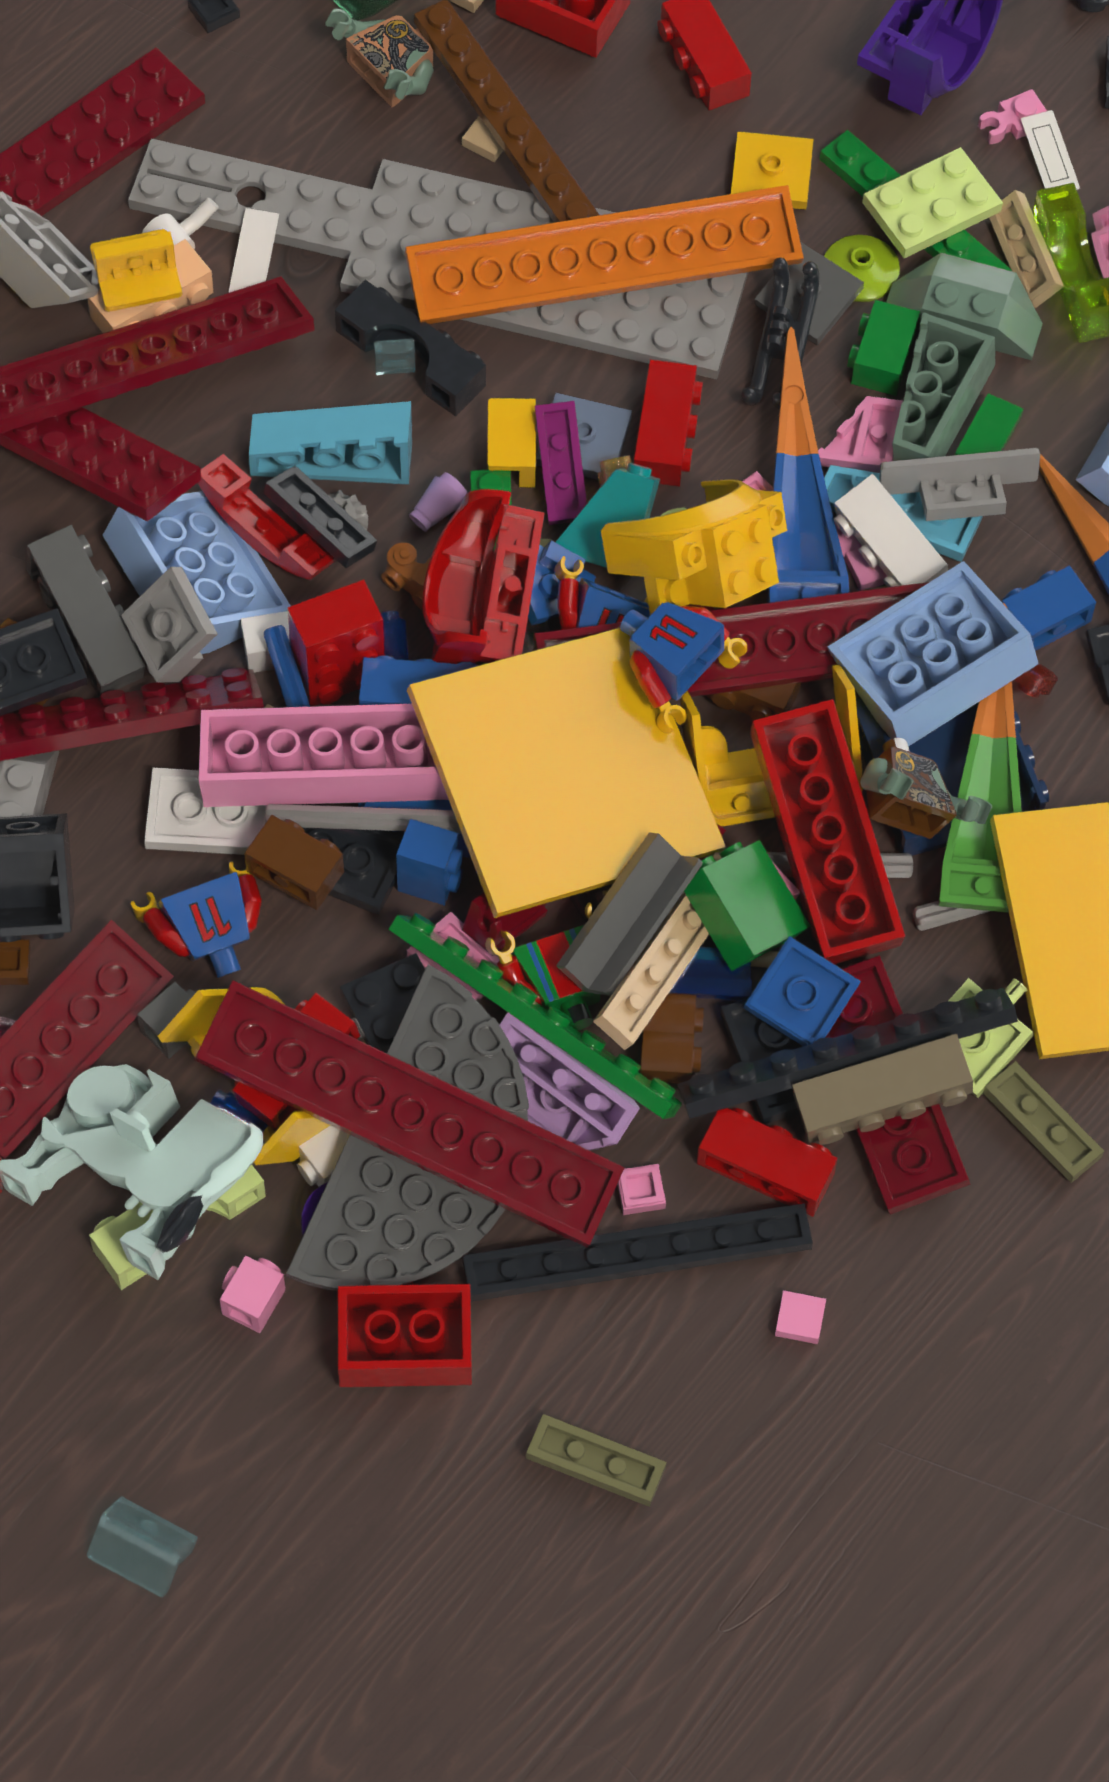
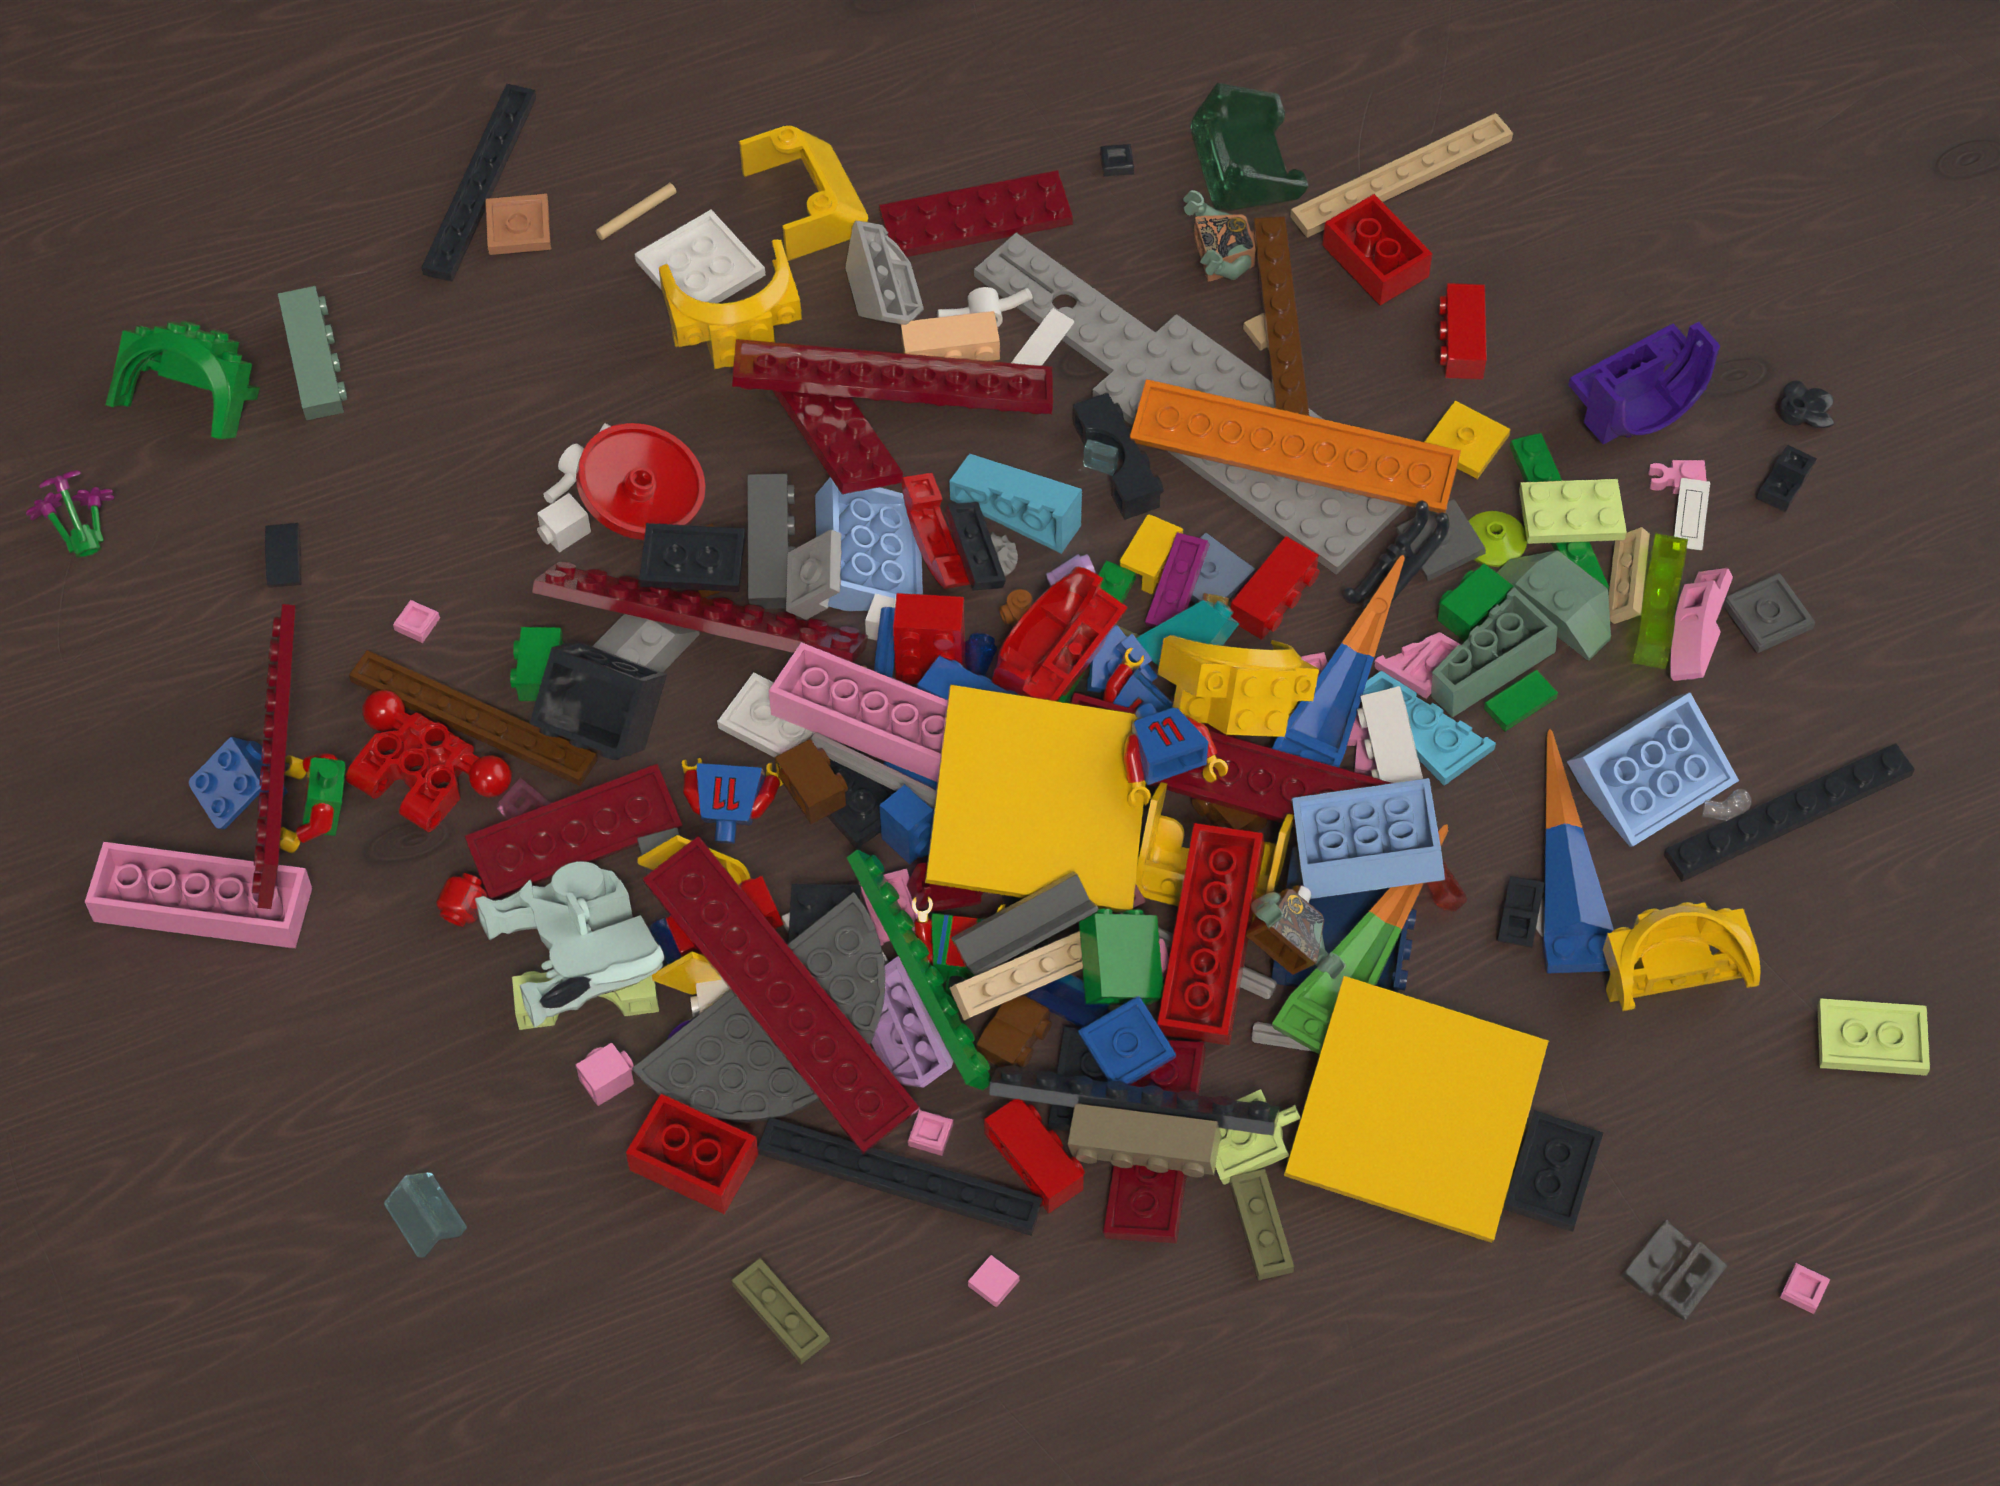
camera: 30 degrees right, 5 degrees down
yellow bracket [90,229,182,312] -> none
light grey bracket [879,448,1040,521] -> none
blue brick [1002,565,1096,651] -> none

